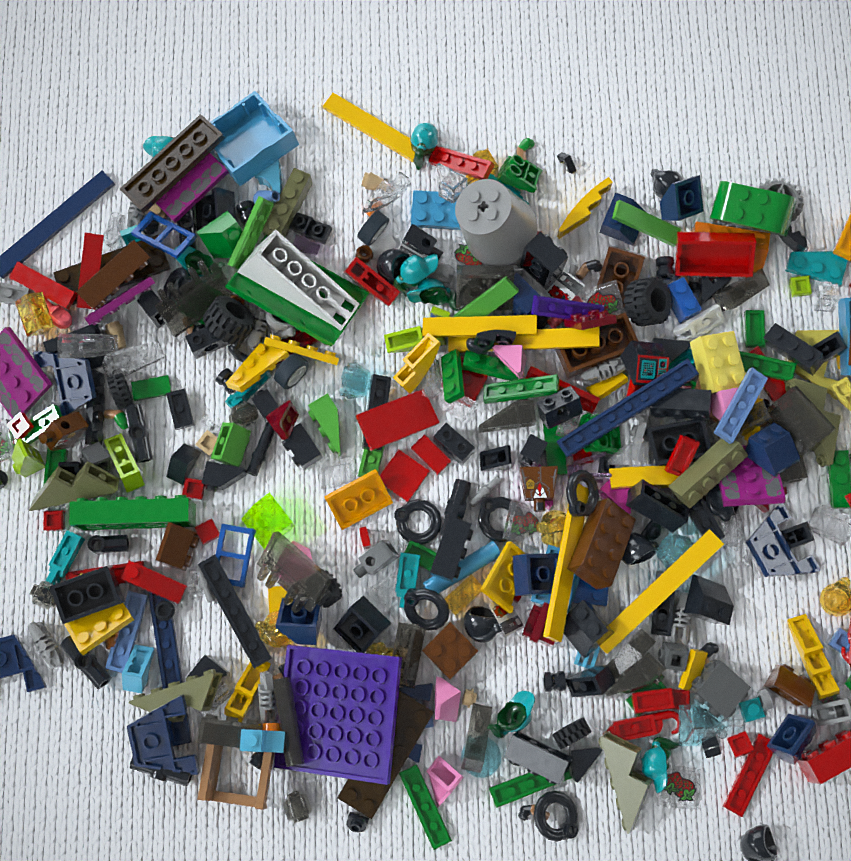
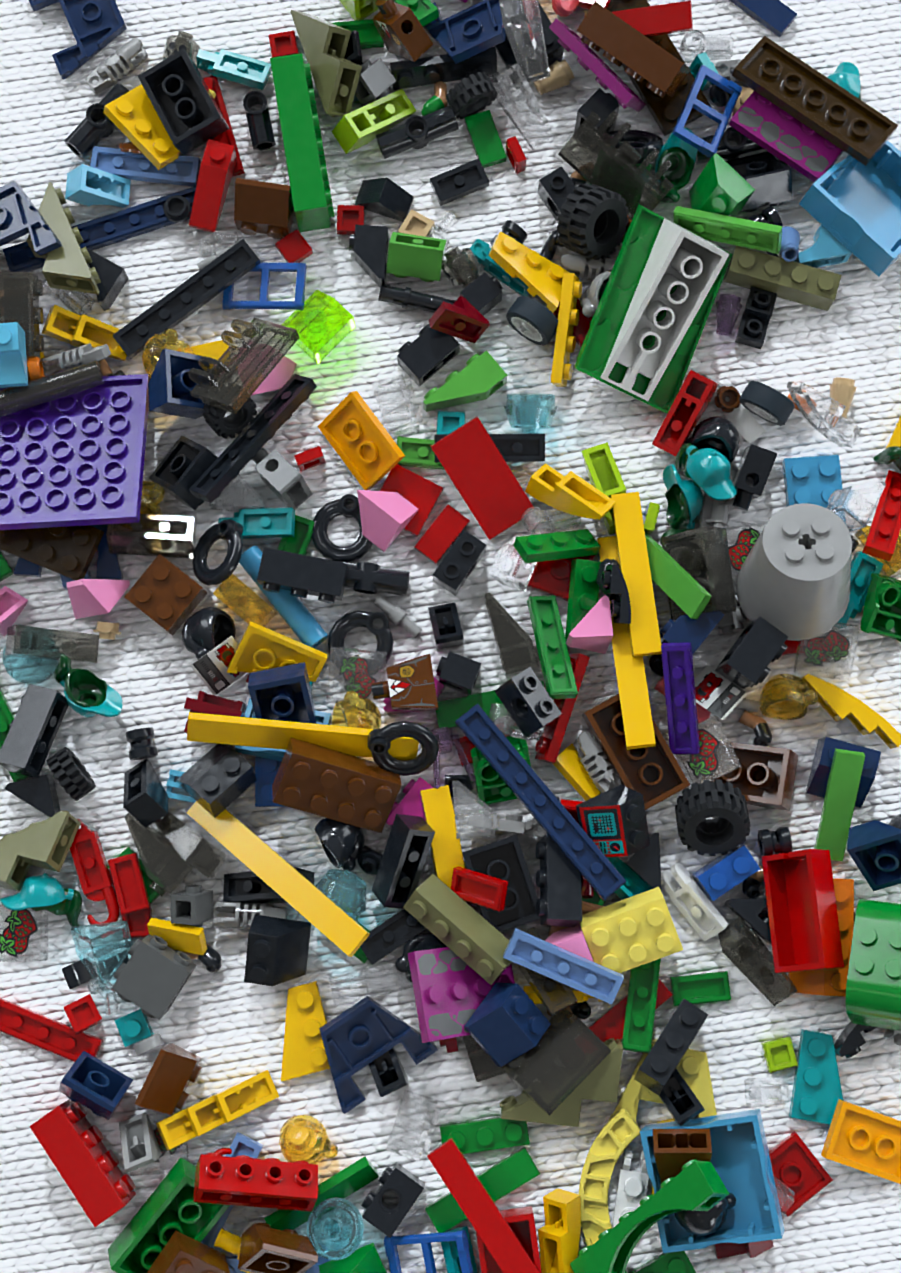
camera: 80 degrees right, 5 degrees up
dark red plate [564,310,617,330] -> none
none -> black plate [189,374,317,503]
none -> yellow wing [281,981,330,1082]
none -> bright pink slope [357,490,419,552]
none -> teal plate [437,411,465,434]
none -> red tile [505,136,527,174]
none -> clear yellow piece [759,673,818,720]
none -> clear tile [793,622,860,681]

